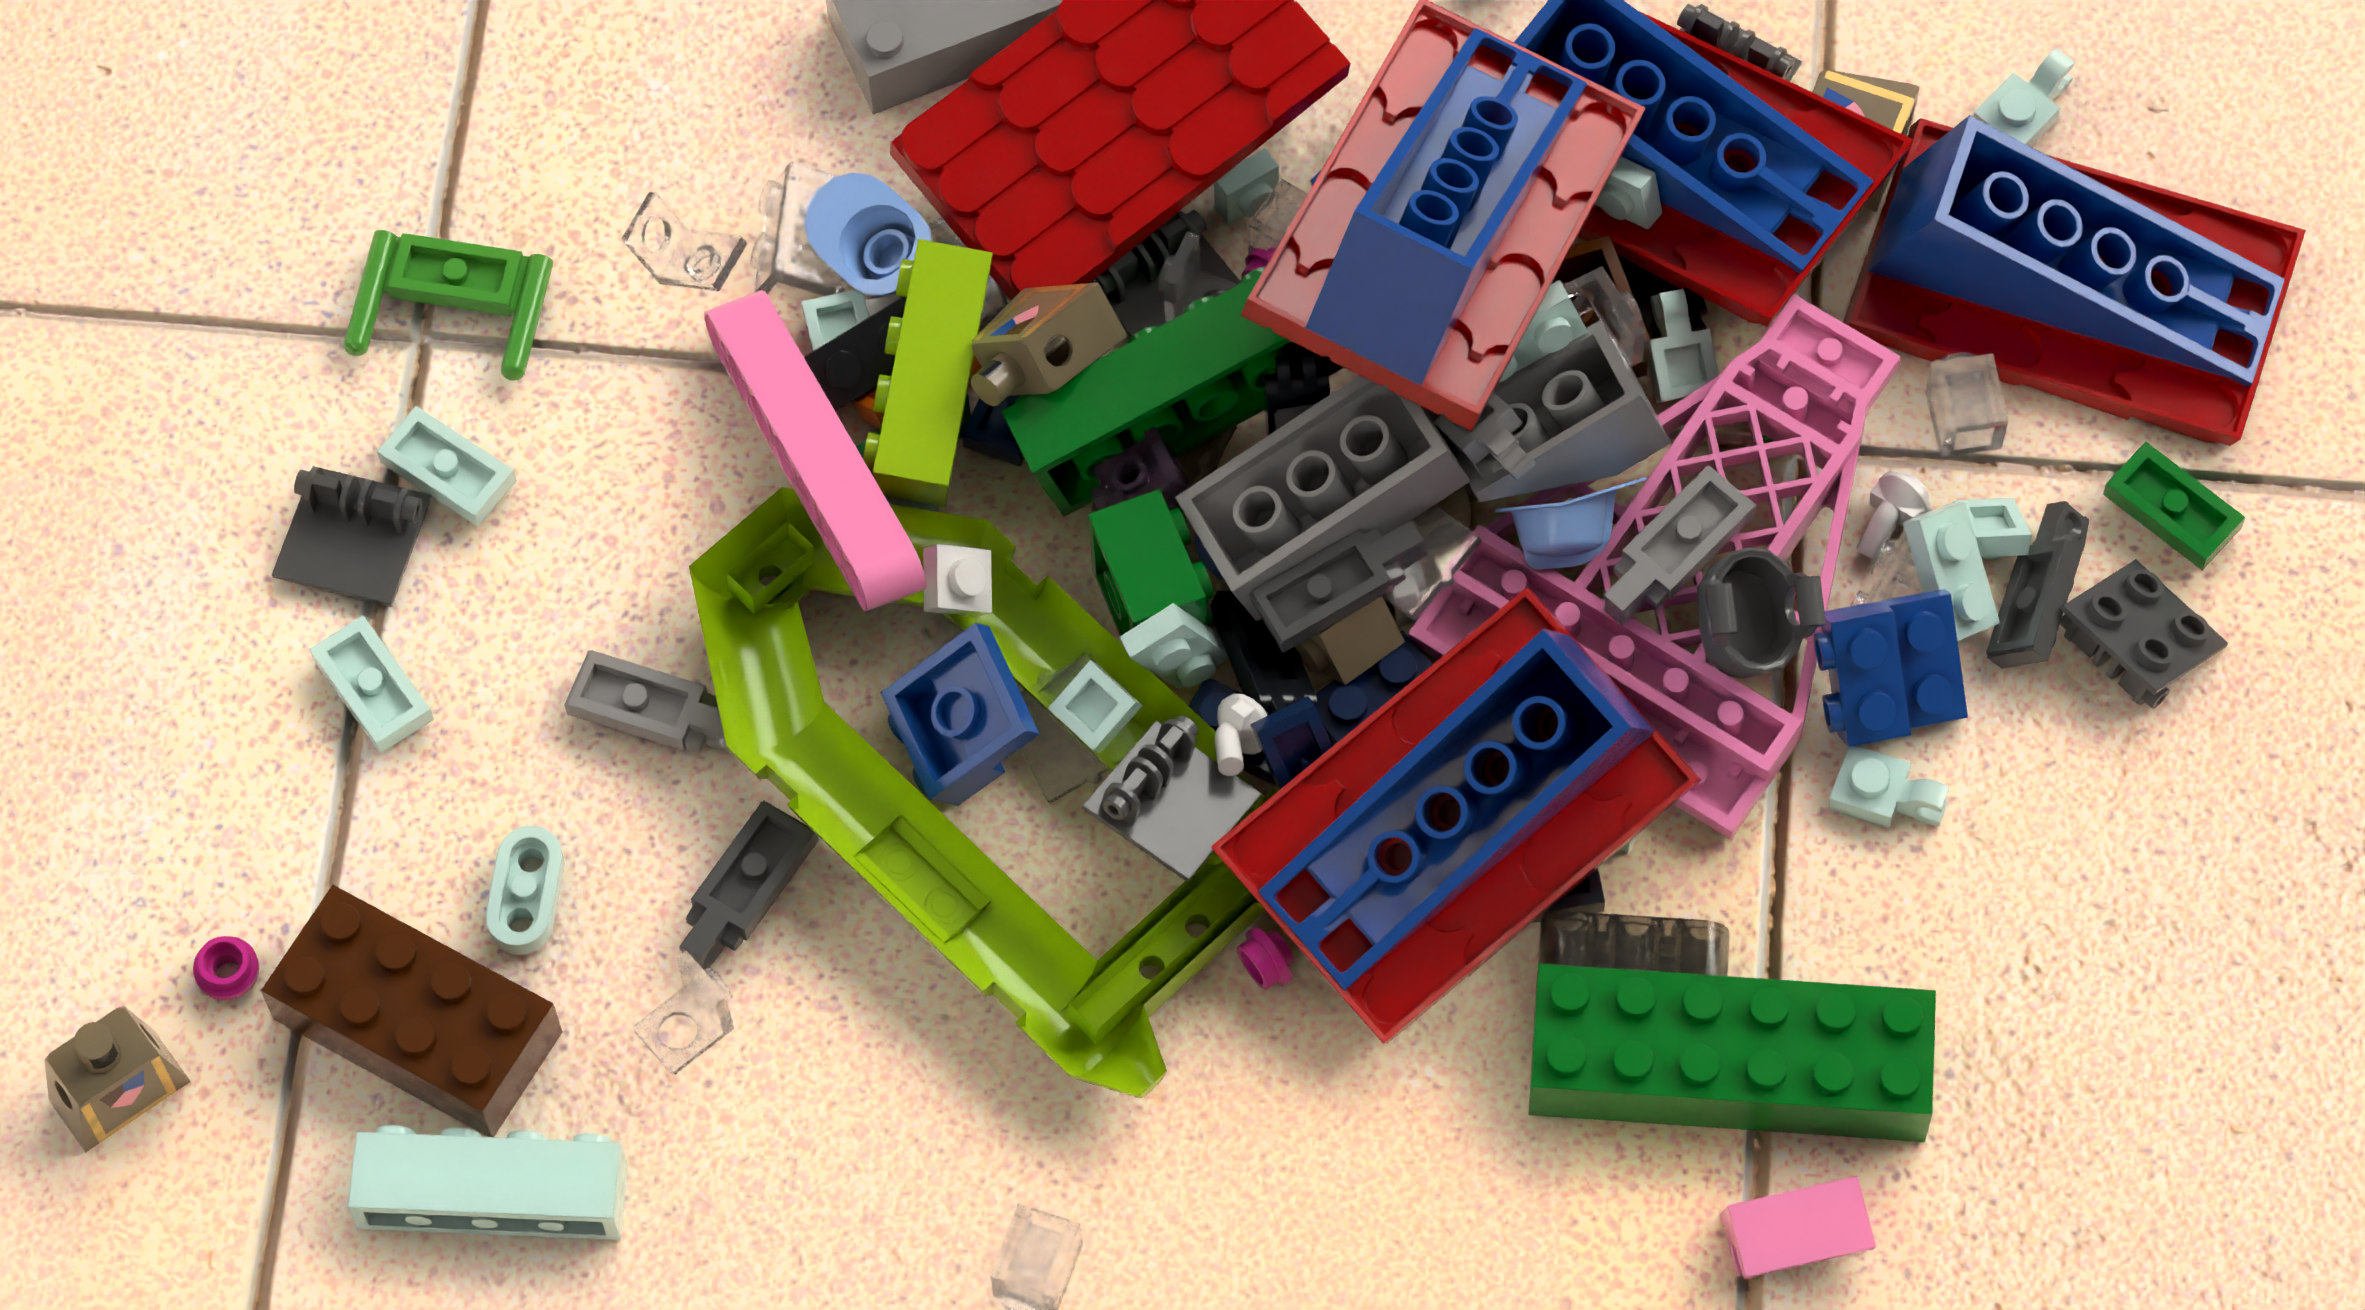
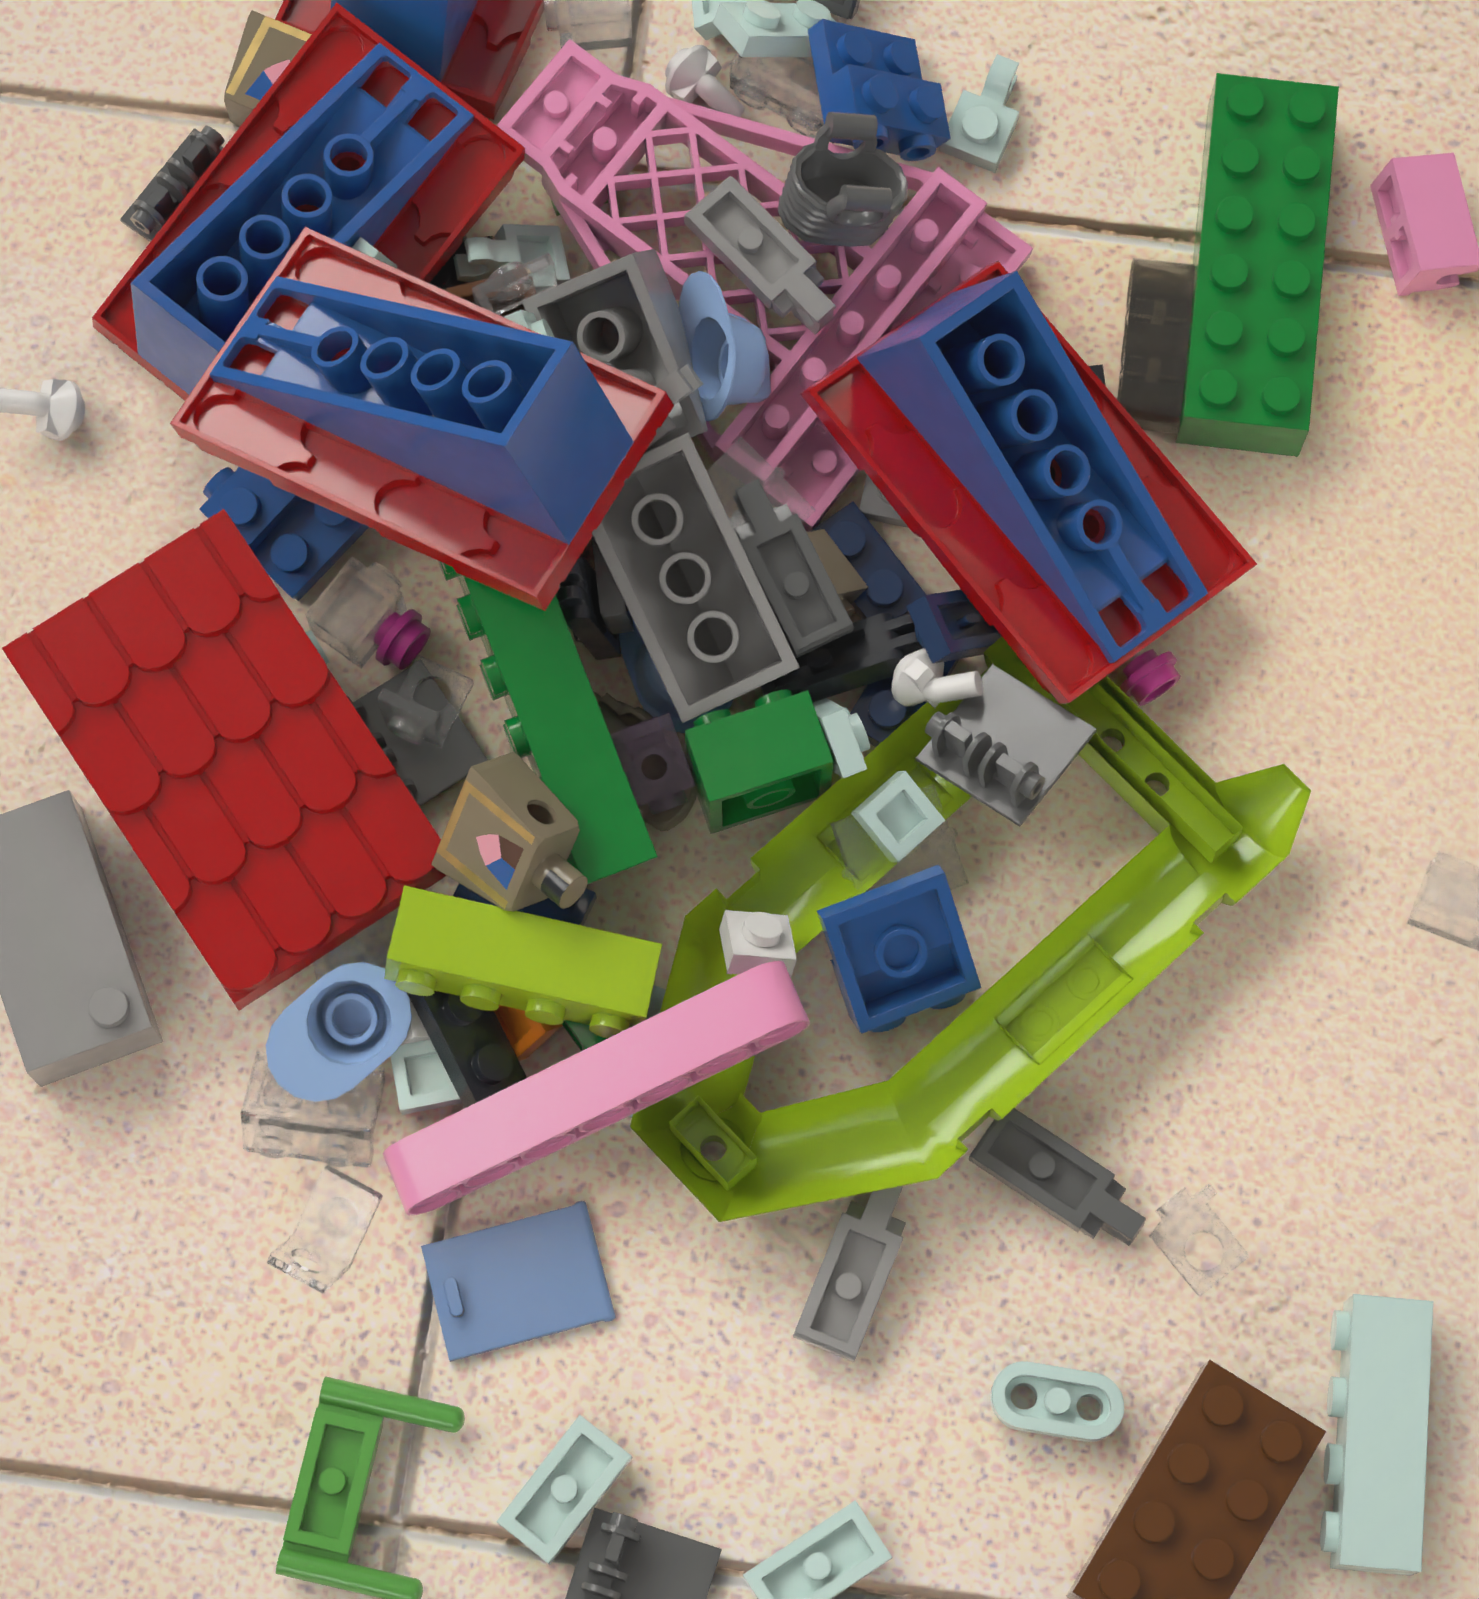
camera: 90 degrees left, 10 degrees up
none -> medium blue container [421,1201,616,1362]

